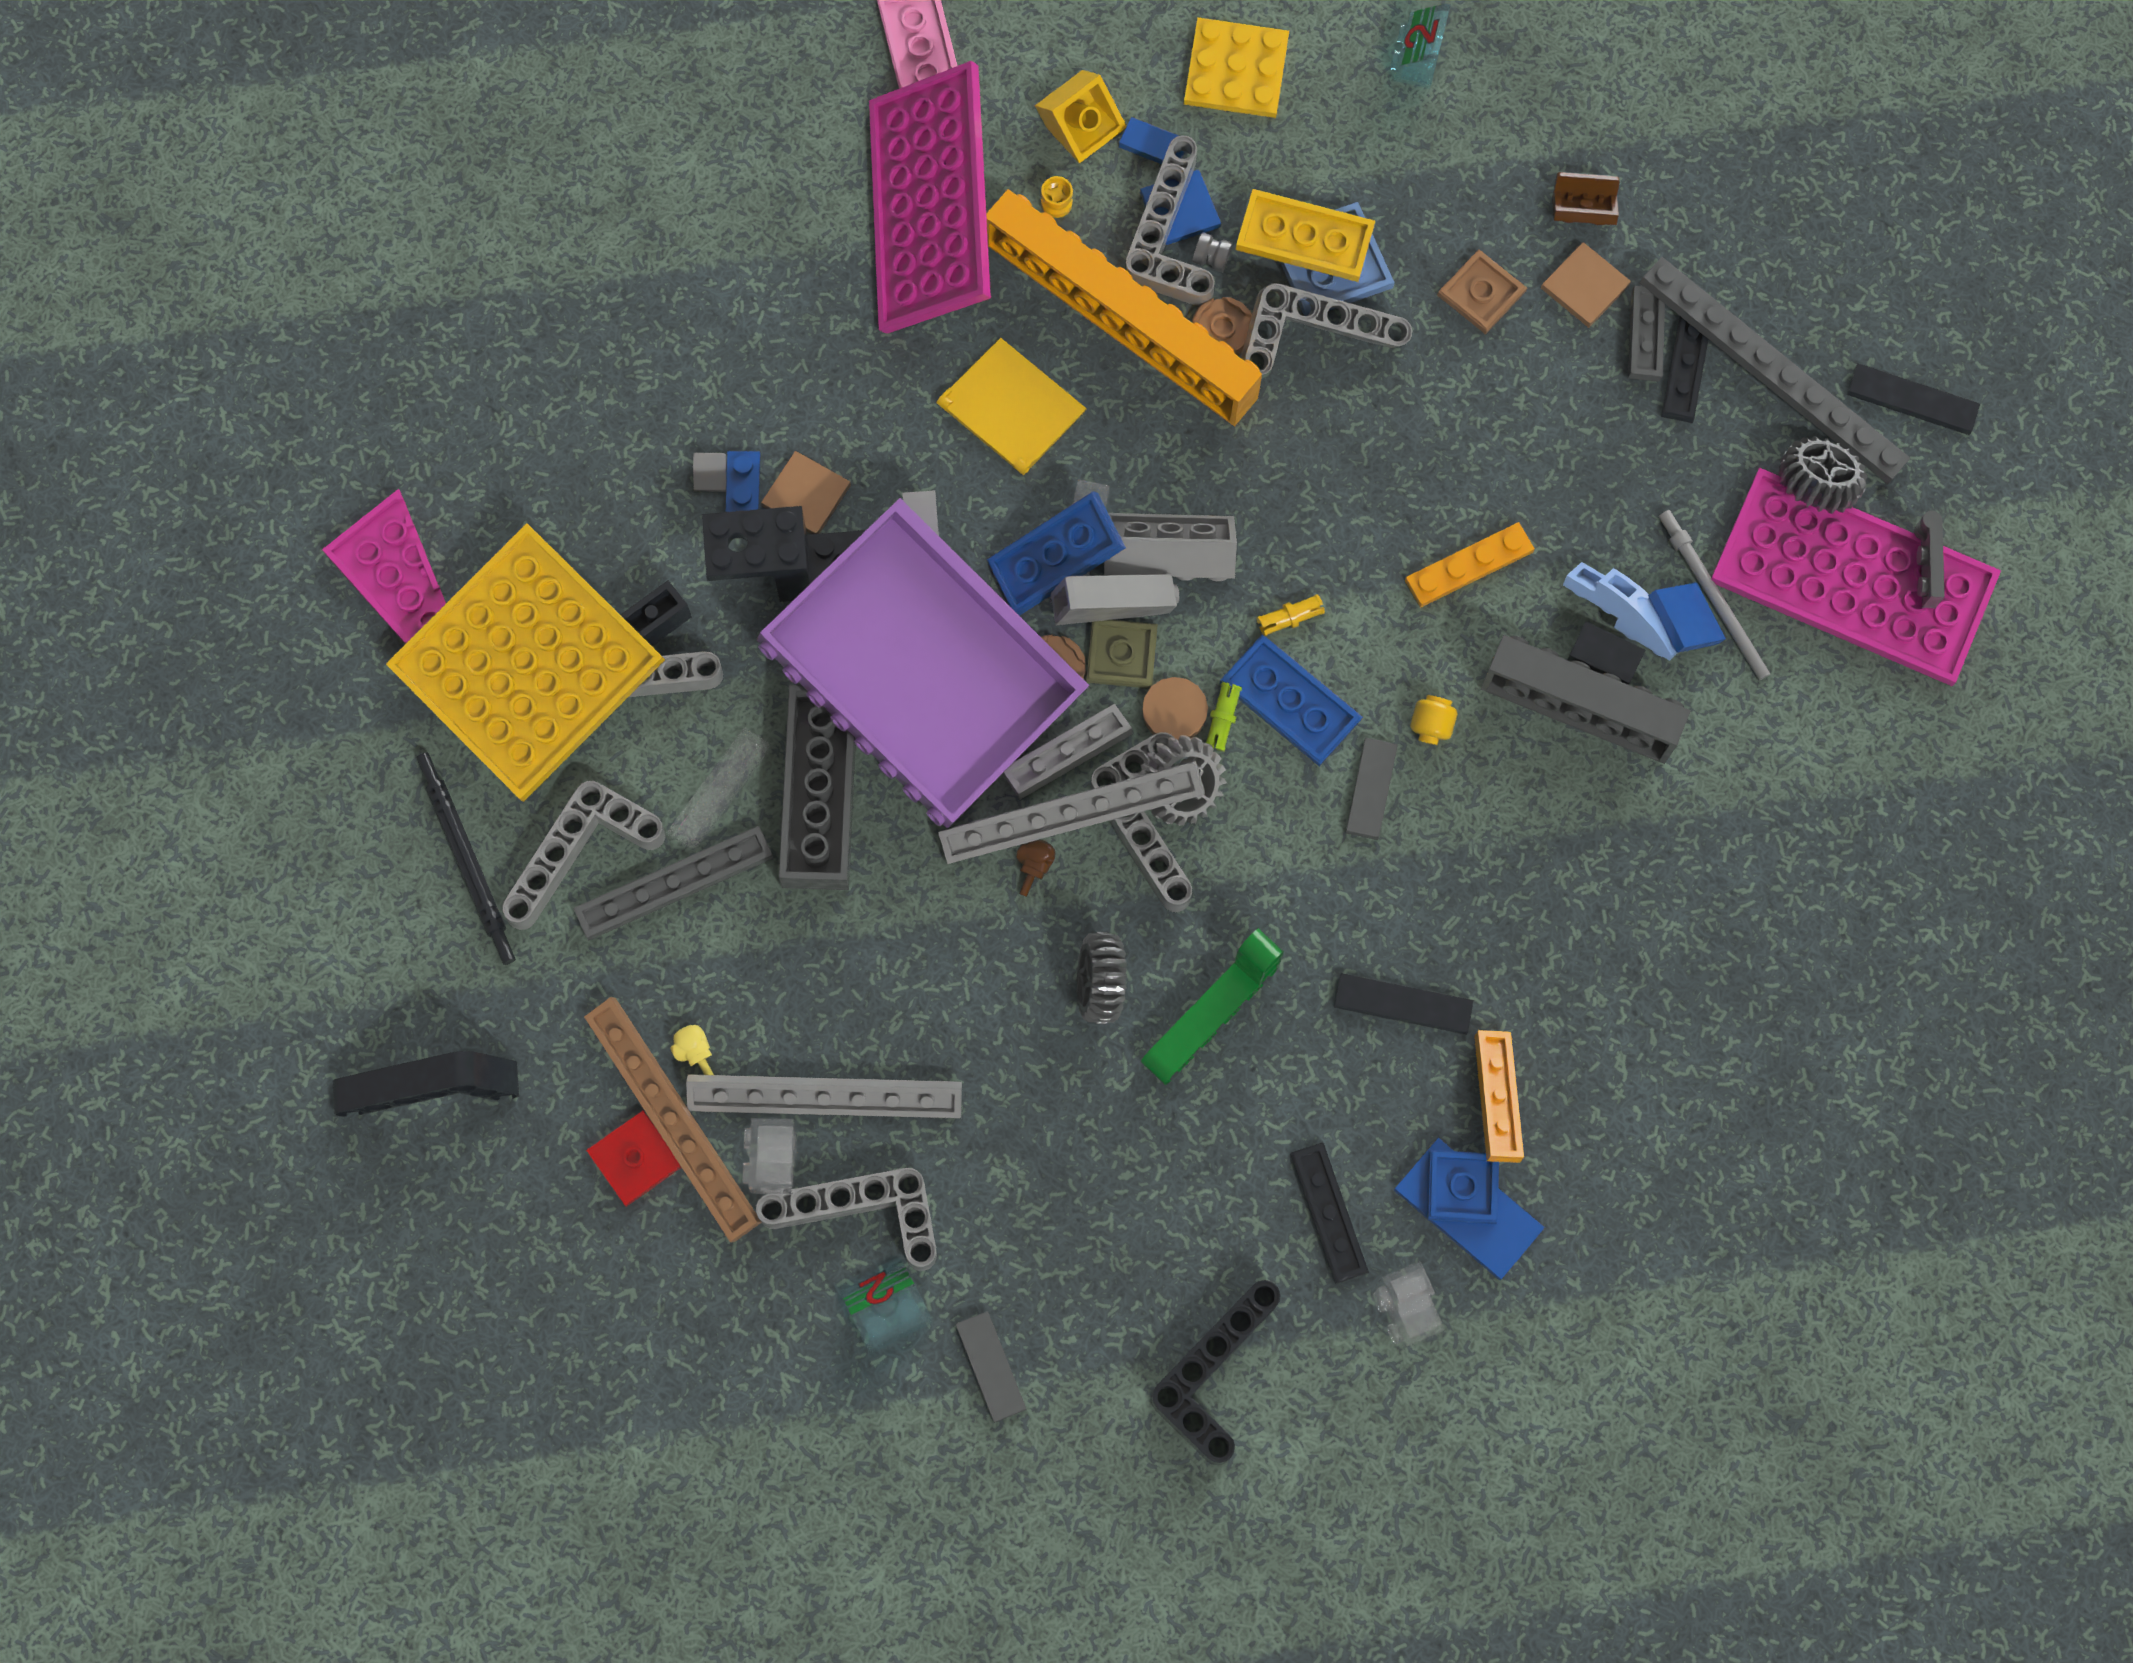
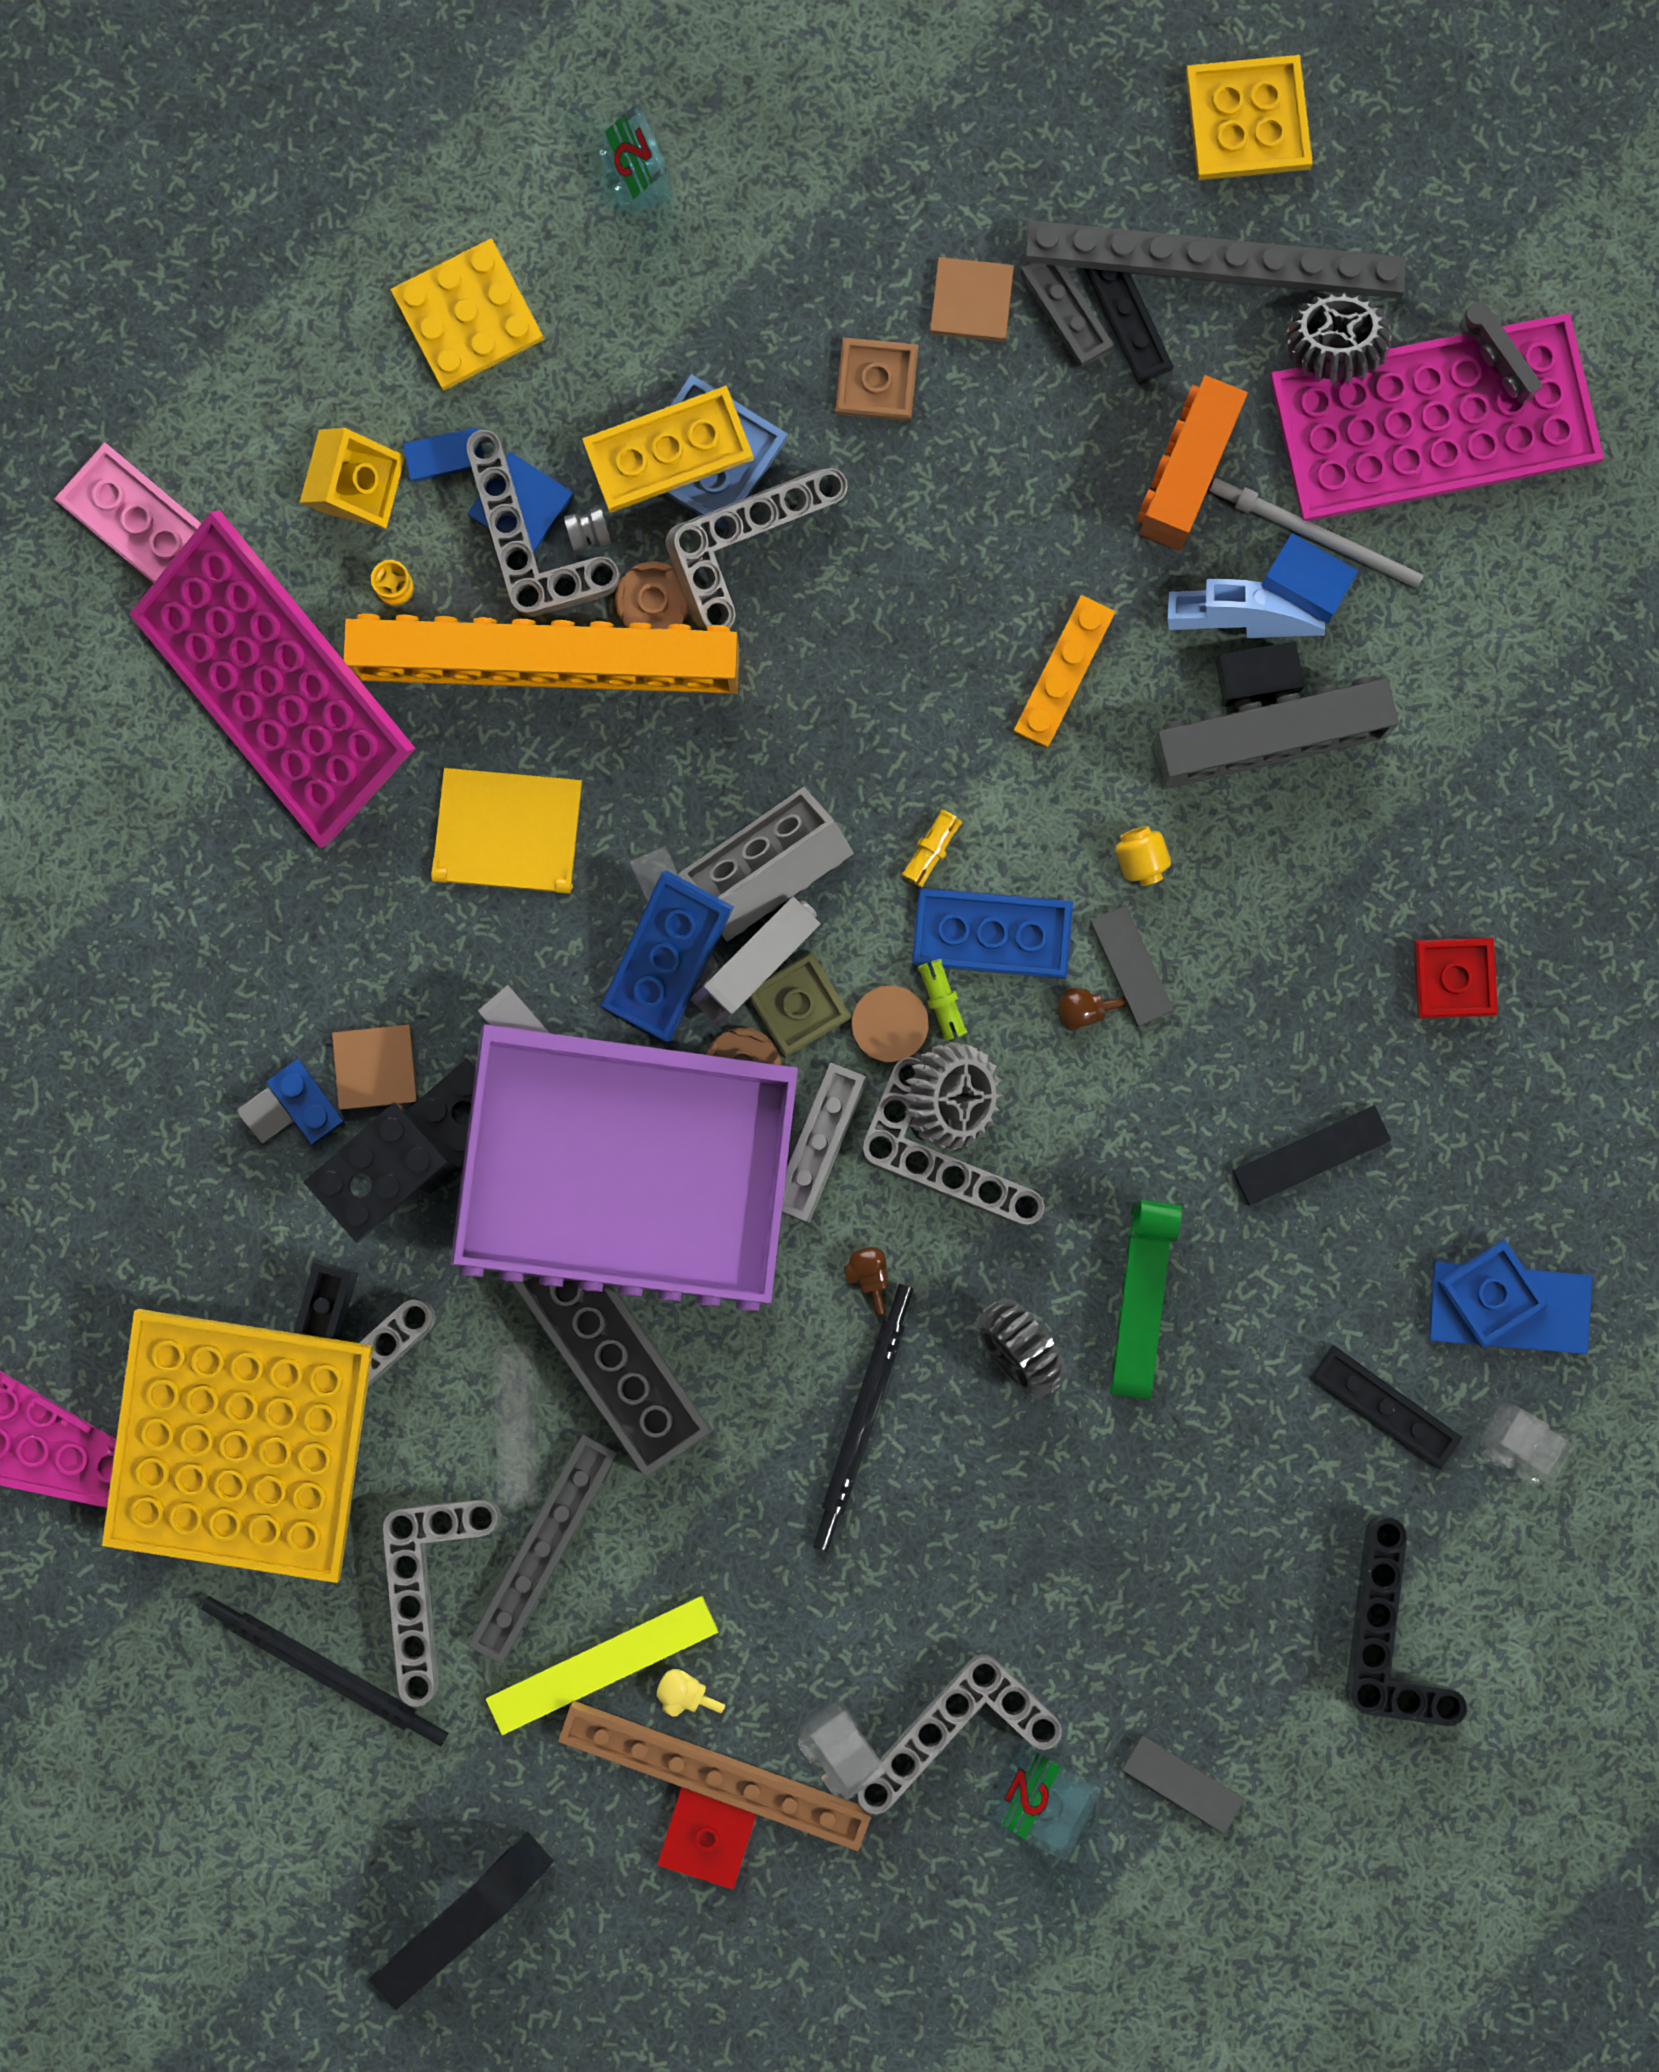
camera: 30 degrees left, 10 degrees up
light grey plate [686,1075,962,1118] -> none
light grey plate [938,761,1205,864] -> none
light orange plate [1474,1030,1524,1163] -> none
reddish brown bracket [1552,172,1620,225] -> none
black tile [1847,363,1980,435] -> none
none -> neon yellow tile [486,1596,719,1735]
none -> black axle [813,1284,914,1552]
none -> reddish brown piece [1057,988,1126,1031]
none -> orange brick [1136,375,1248,552]
none -> yellow plate [1185,55,1313,180]
none -> red plate [1413,938,1498,1019]

